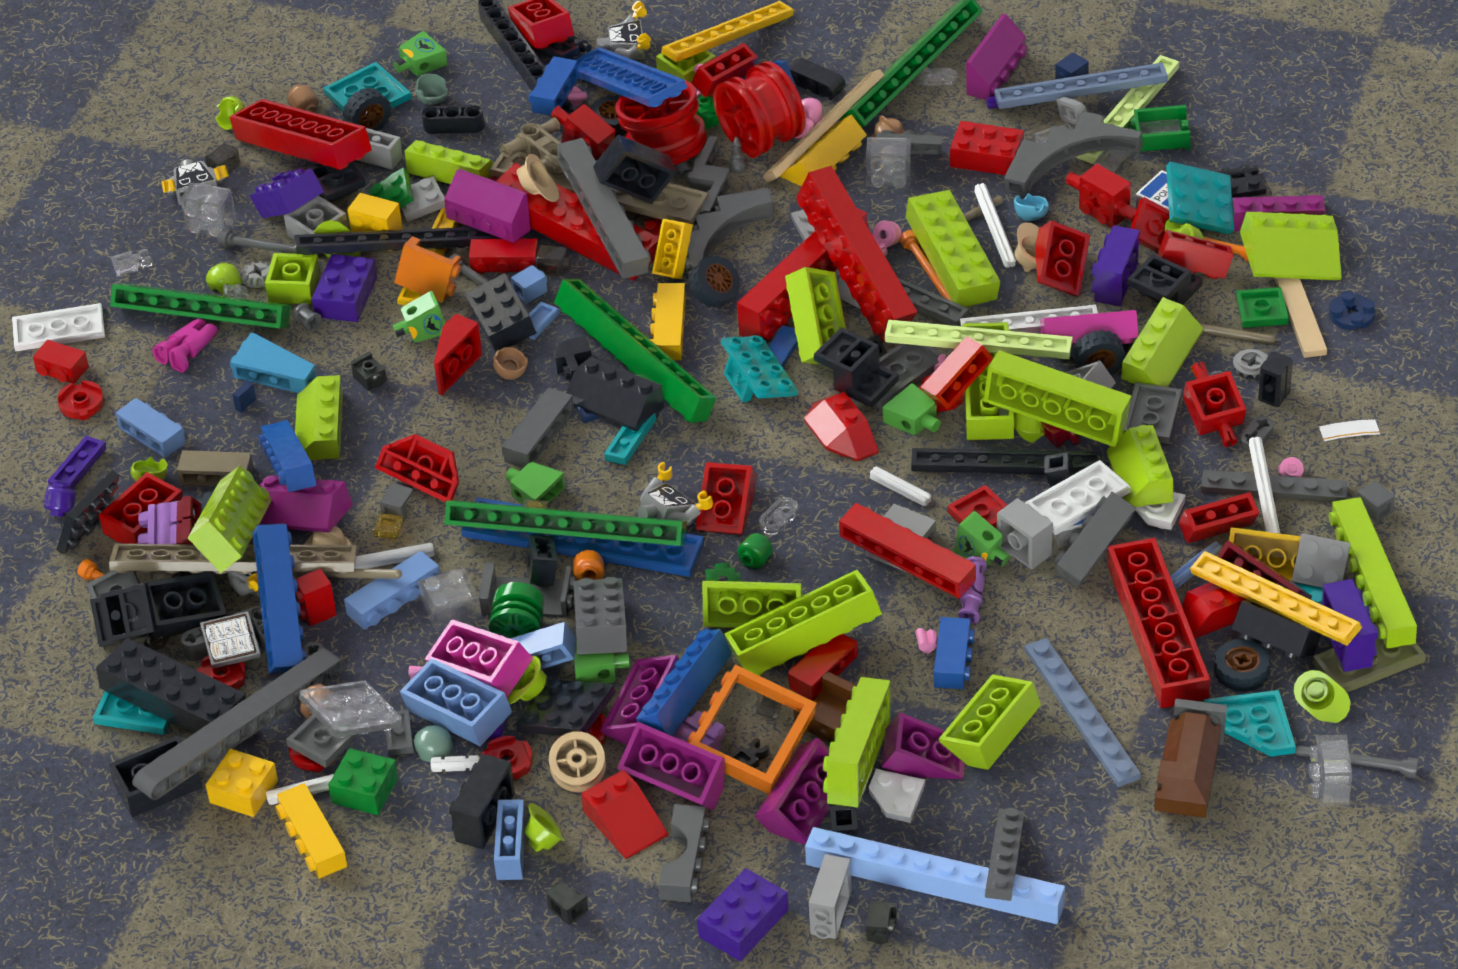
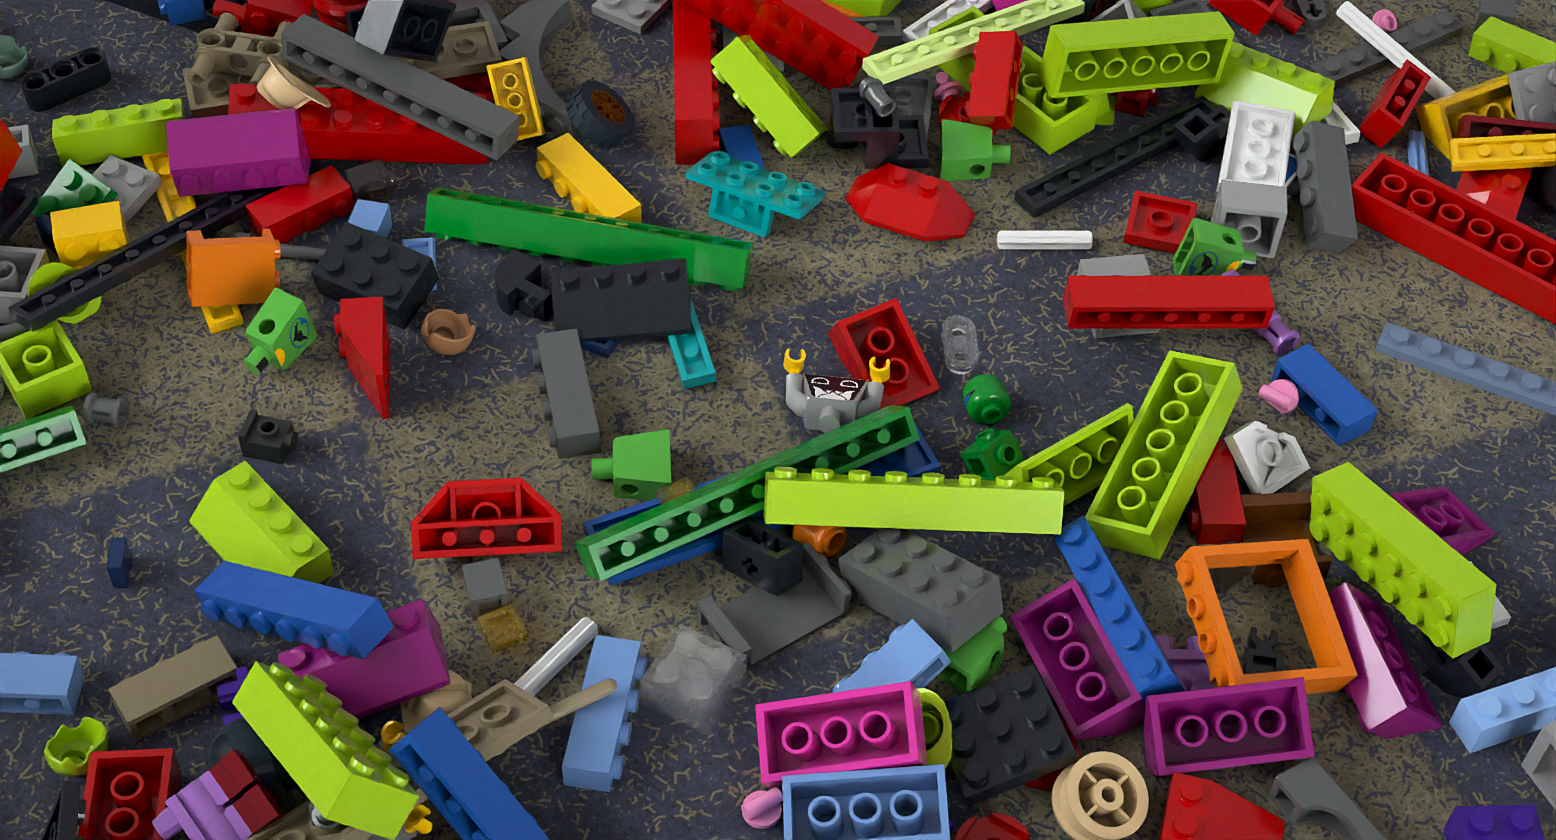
camera: 45 degrees left, 5 degrees up
dark azure slope [230,333,317,393] -> none
red brick [295,568,337,626] -> none
dark purple brick [312,254,377,322] -> none
green wheel [489,582,545,639] -> none
lime slope [939,674,1041,770] -> none
none -> lime brick [763,467,1065,535]
none -> dark grey pin [859,77,896,117]
none -> white plate [1224,421,1310,494]

